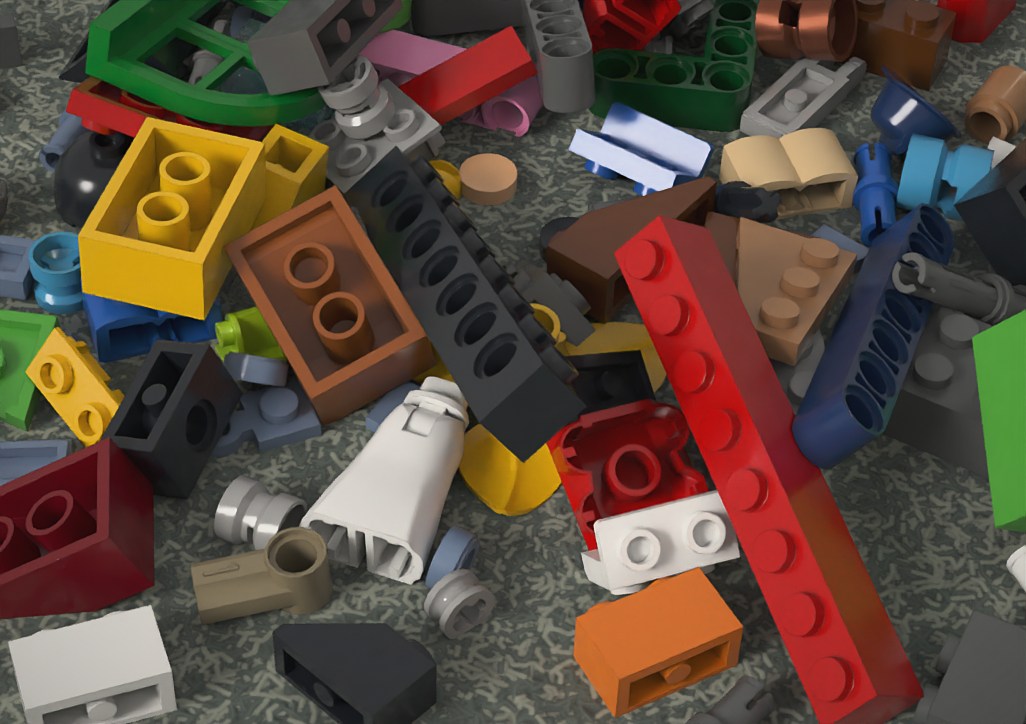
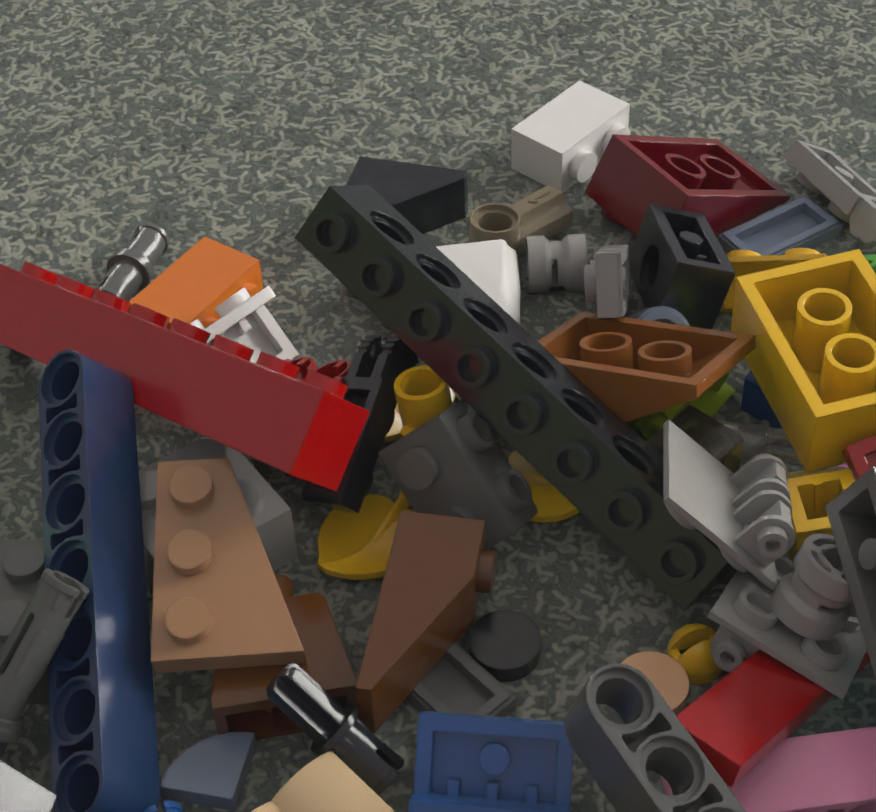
camera: 155 degrees right, 0 degrees up
none -> light grey hinge [584,244,632,318]
none -> light grey hinge [663,419,795,589]

